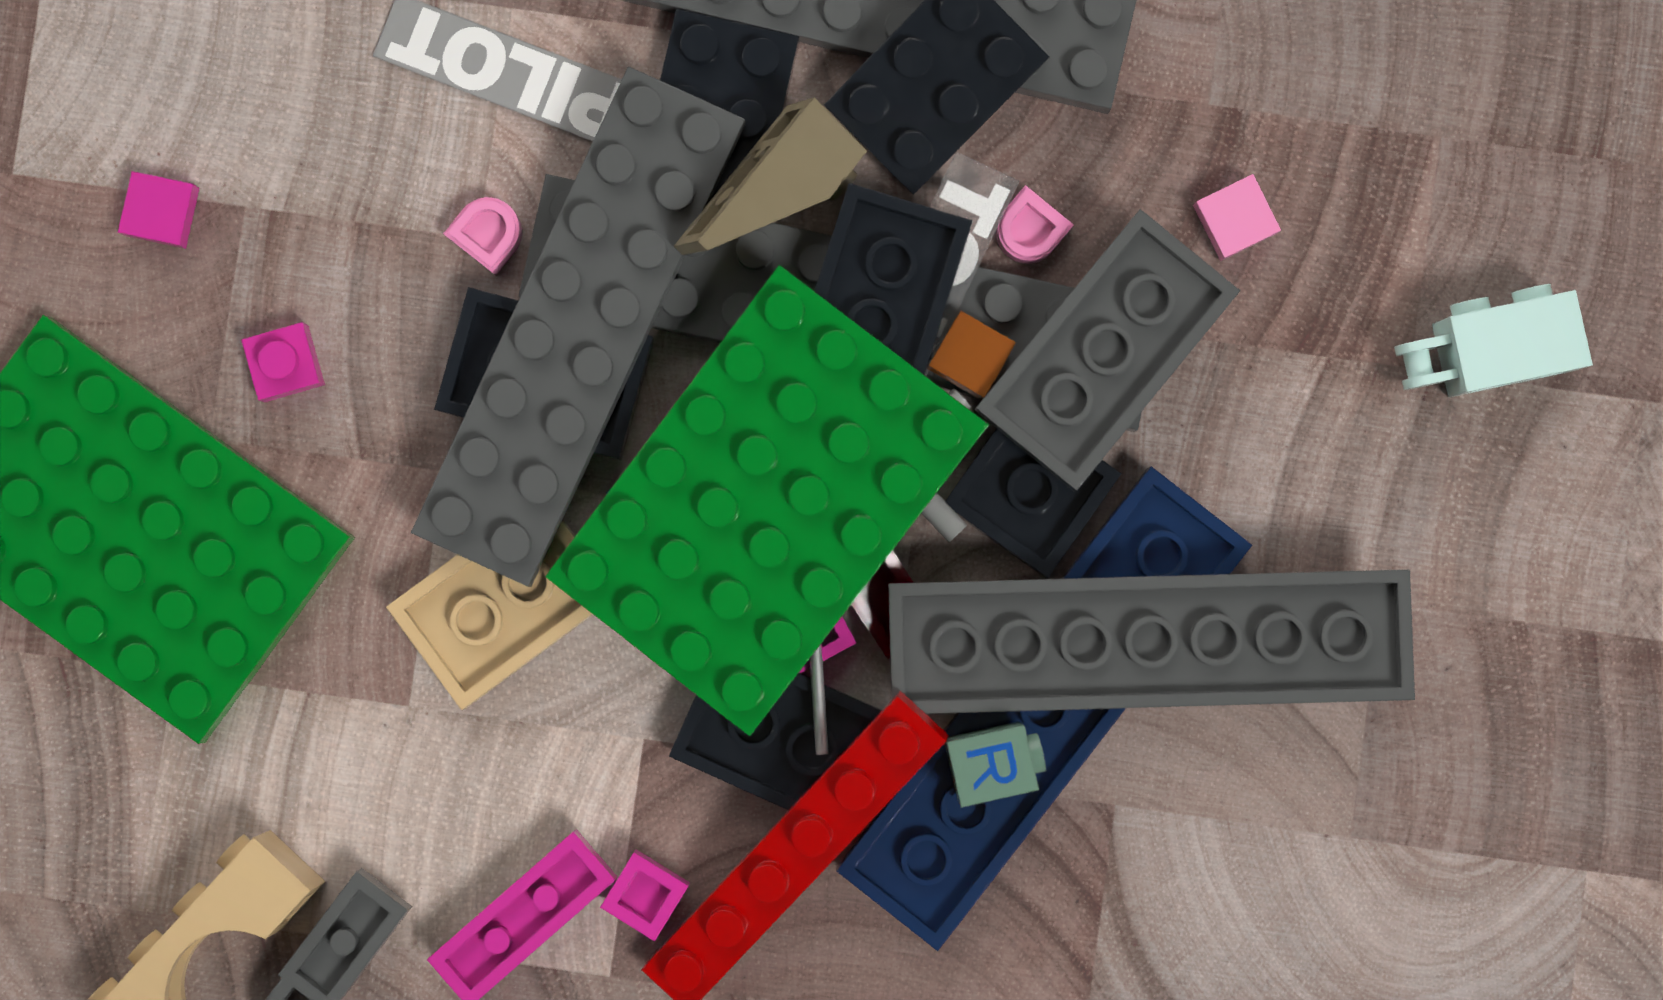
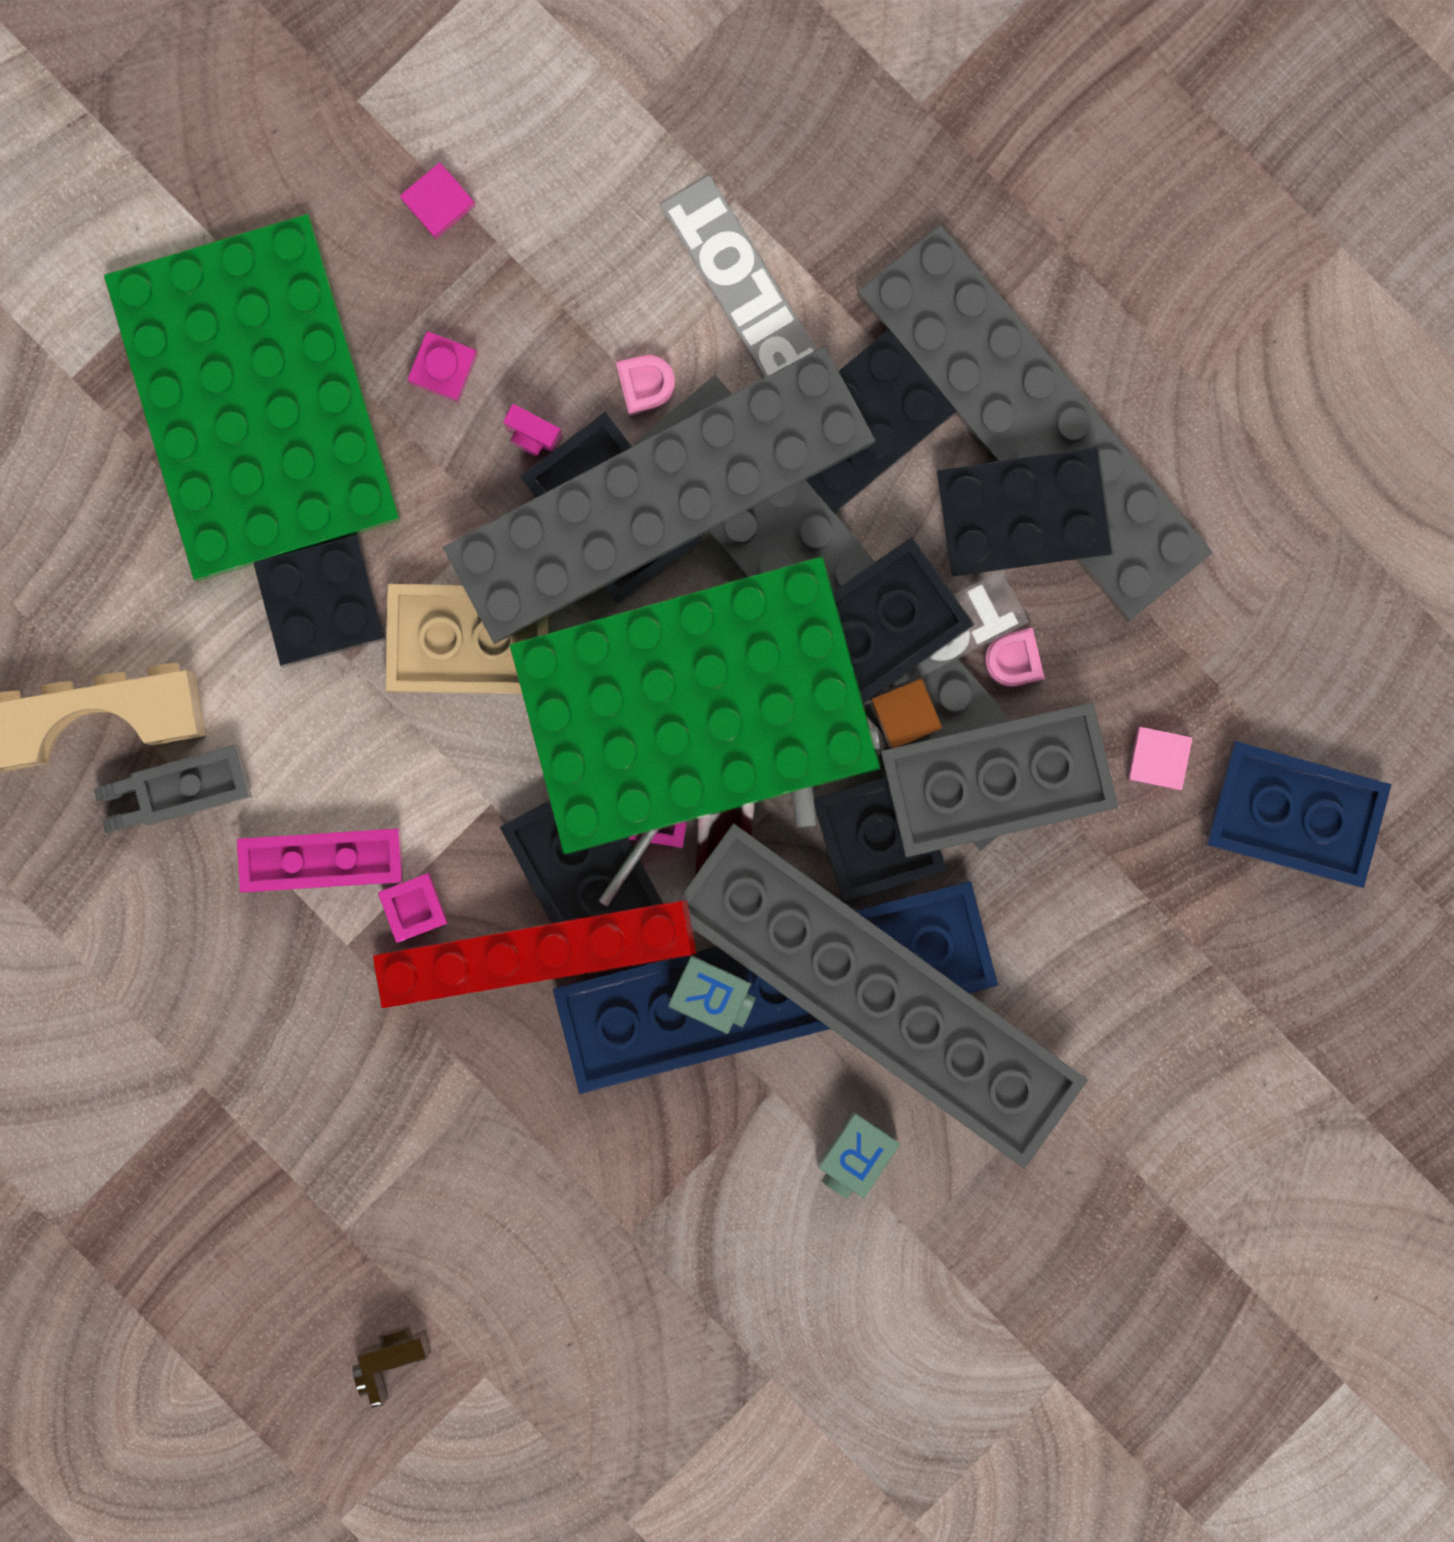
camera: 40 degrees right, 0 degrees up
dark tan slope [673,97,867,255] -> none
light aqua brick [1394,284,1593,398] -> none
none -> black plate [253,535,386,667]
none -> dark pink plate [503,404,563,456]
none -> sand green brick [817,1110,900,1199]
none -> dark blue plate [1204,741,1392,888]

